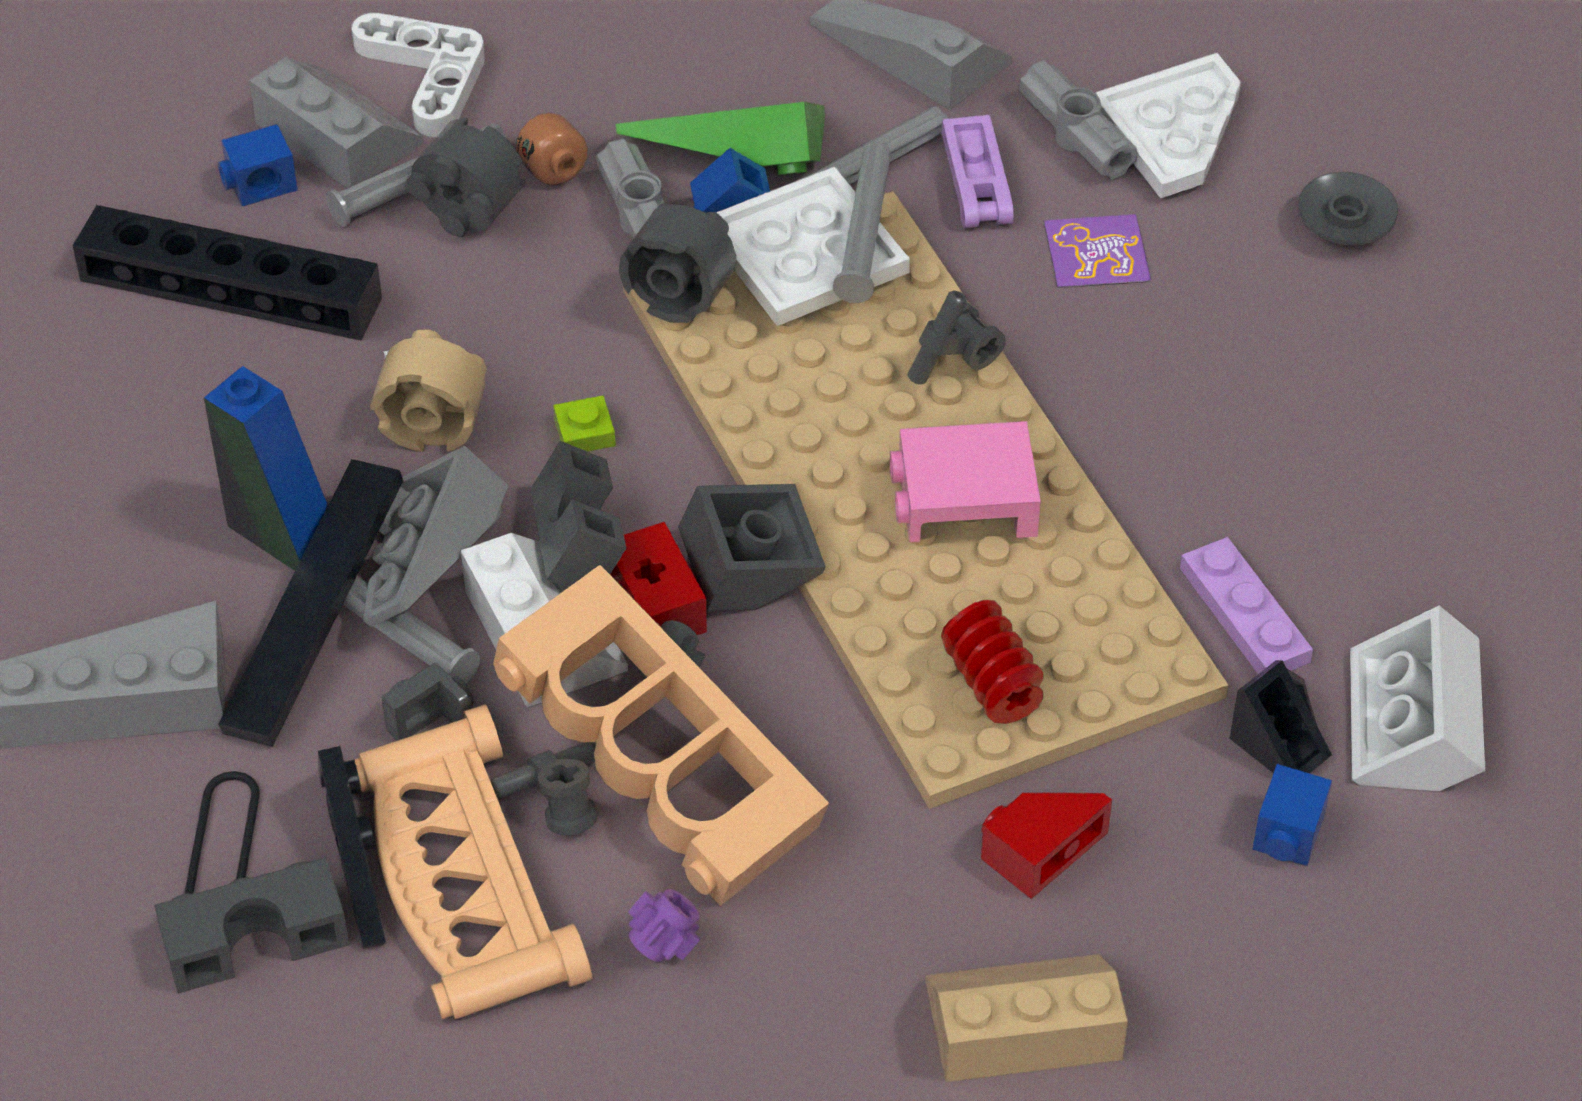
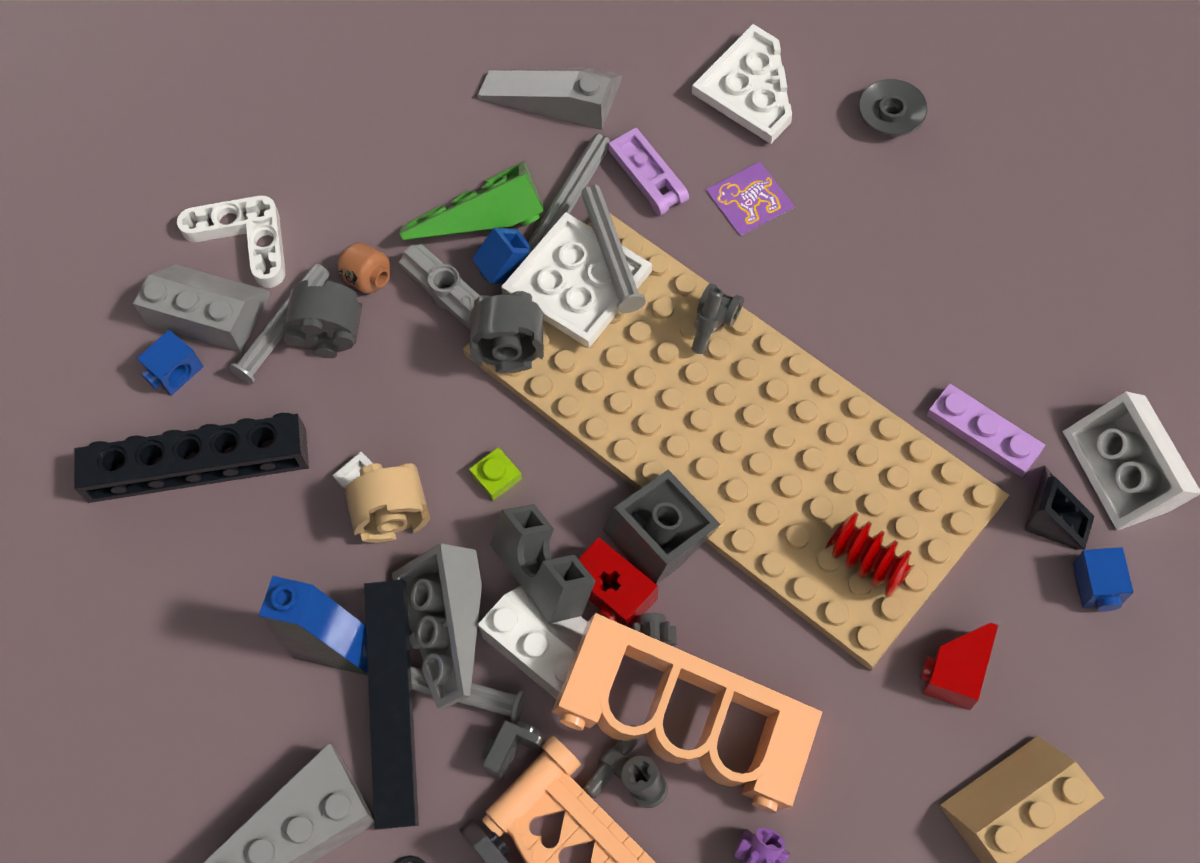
camera: 20 degrees left, 15 degrees up
bright pink panel [890,421,1041,542] -> none
light grey piece [1019,60,1137,180] -> none

